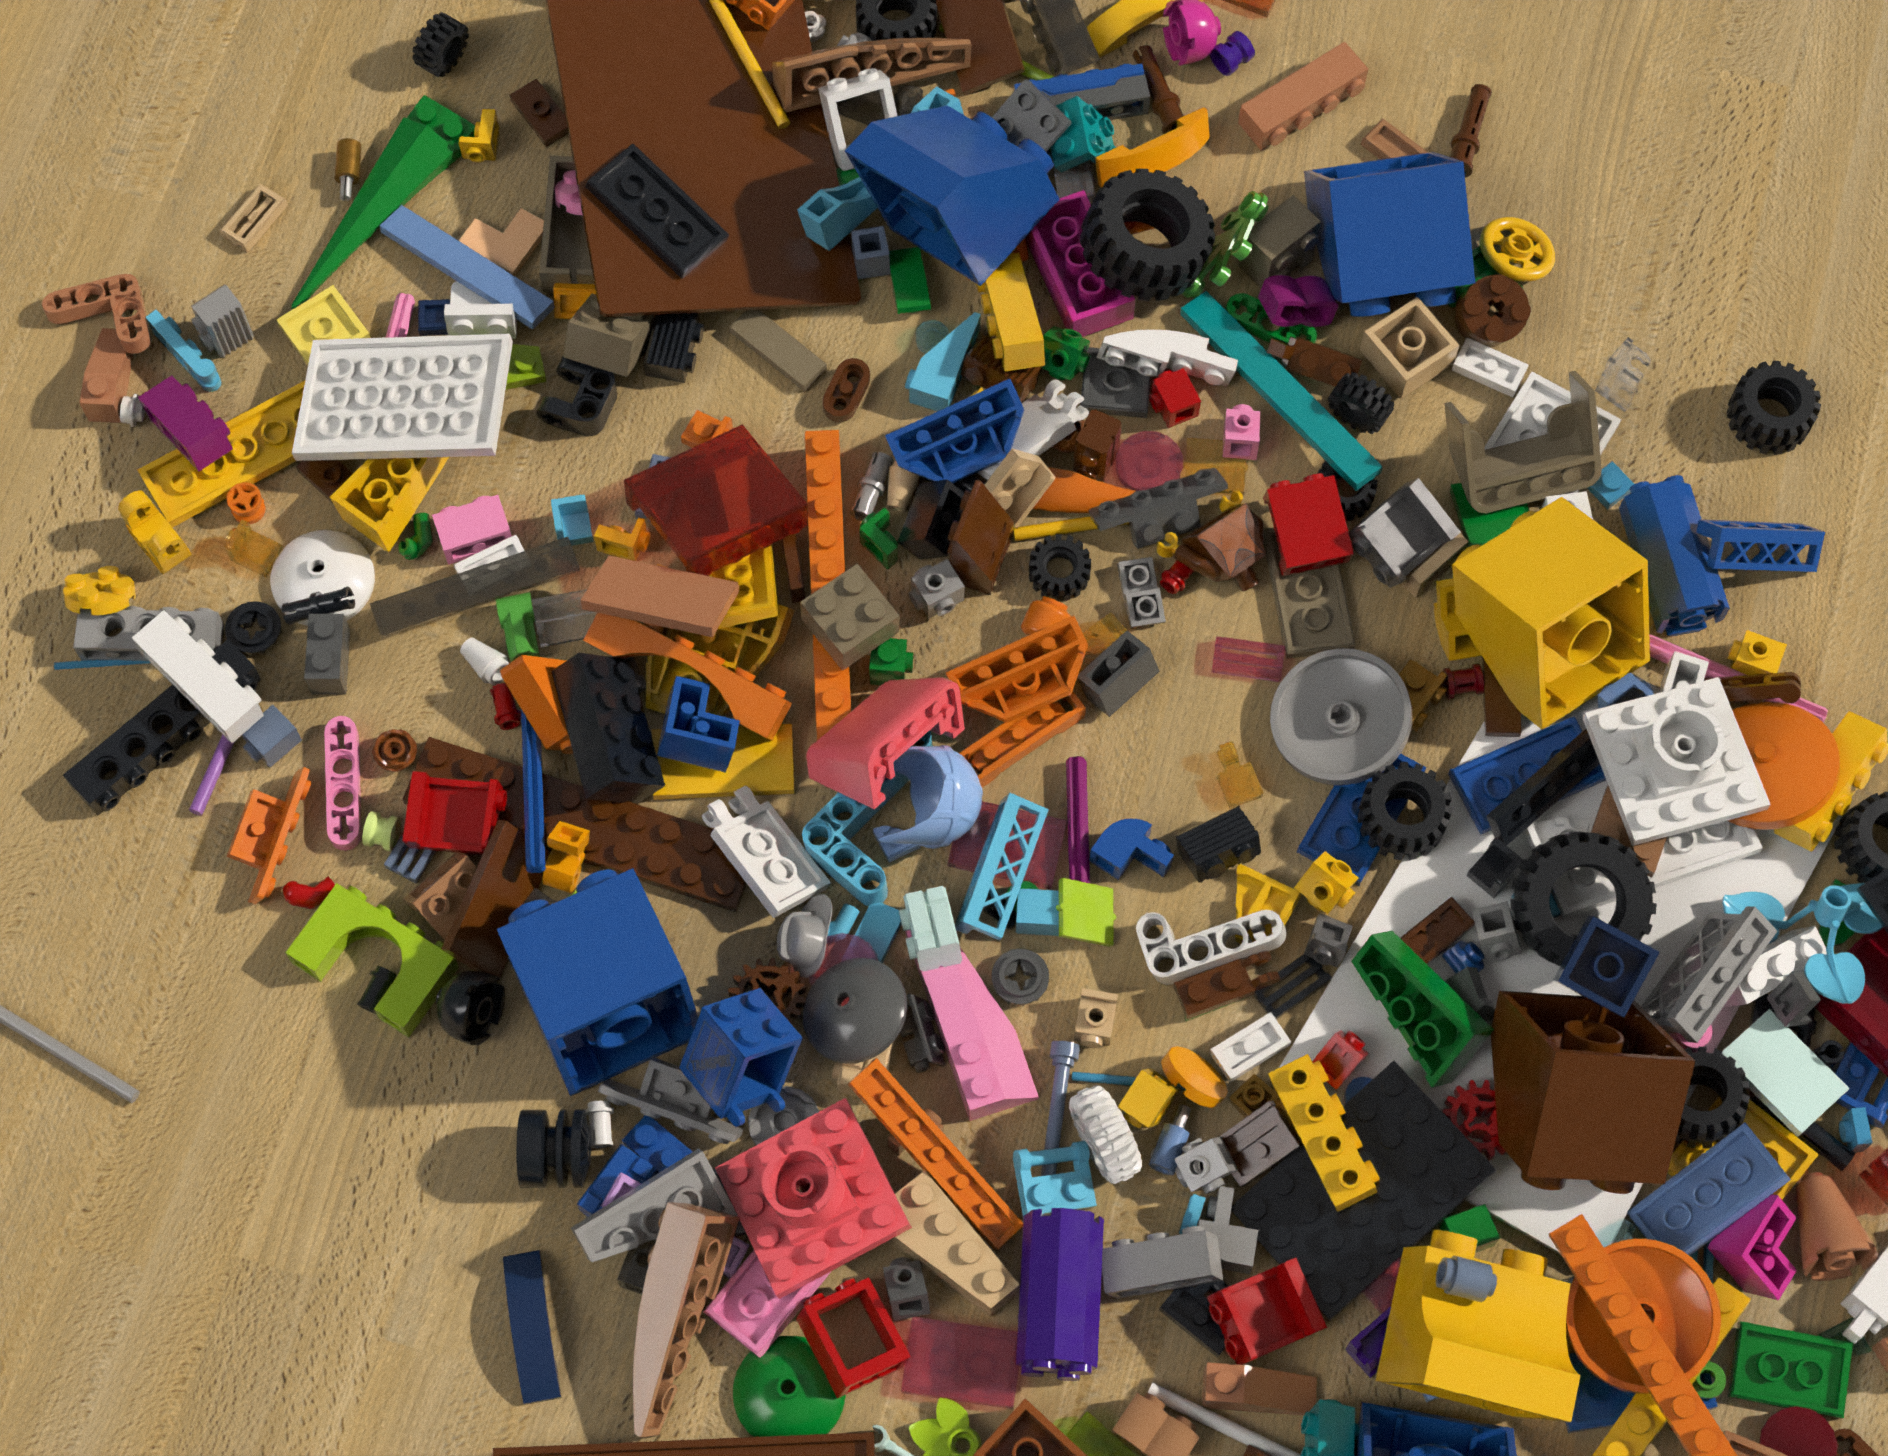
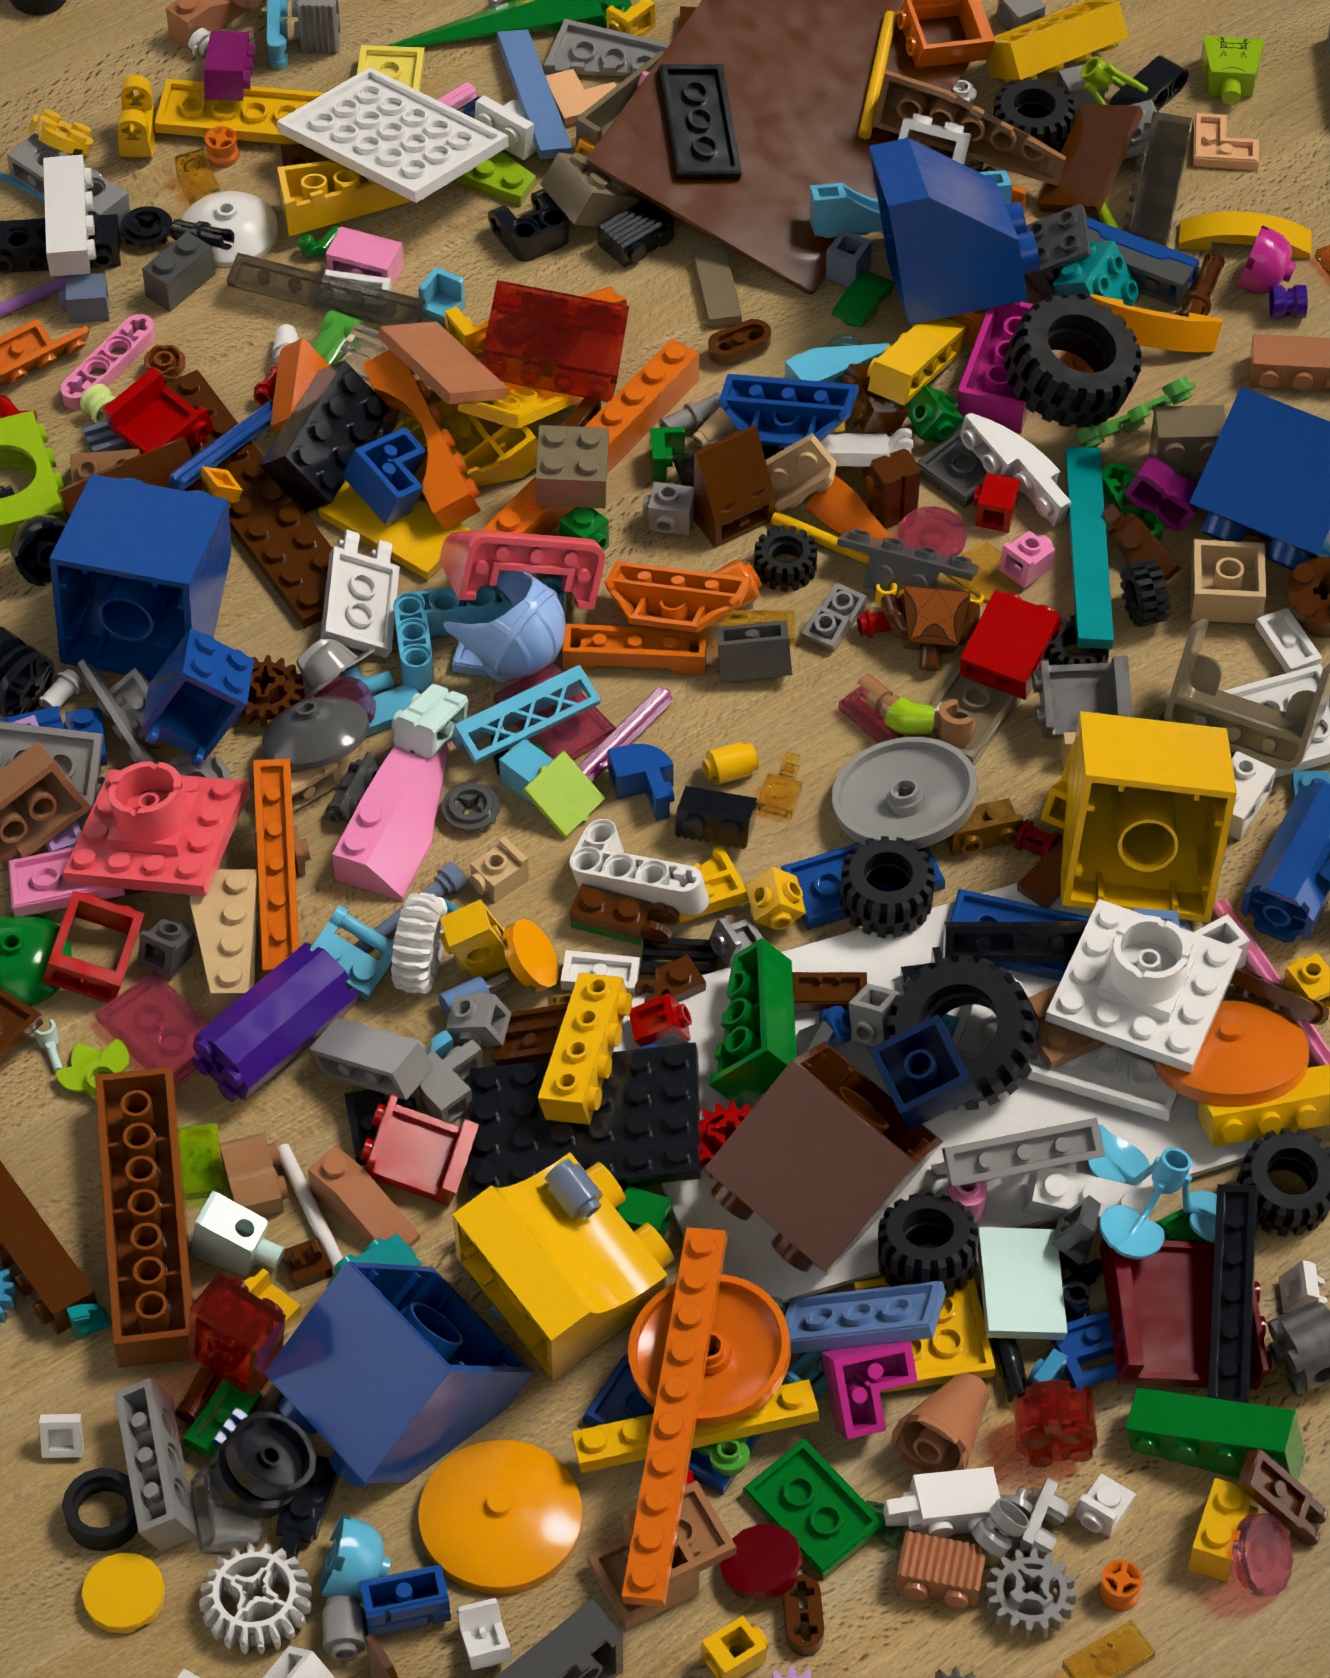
camera: 40 degrees right, 15 degrees down
none -> light grey wing [544,19,671,77]
none -> reddish brown plate [635,954,706,1003]
none -> yellow brick [702,741,758,785]
none -> medium nougat piece [857,674,976,747]

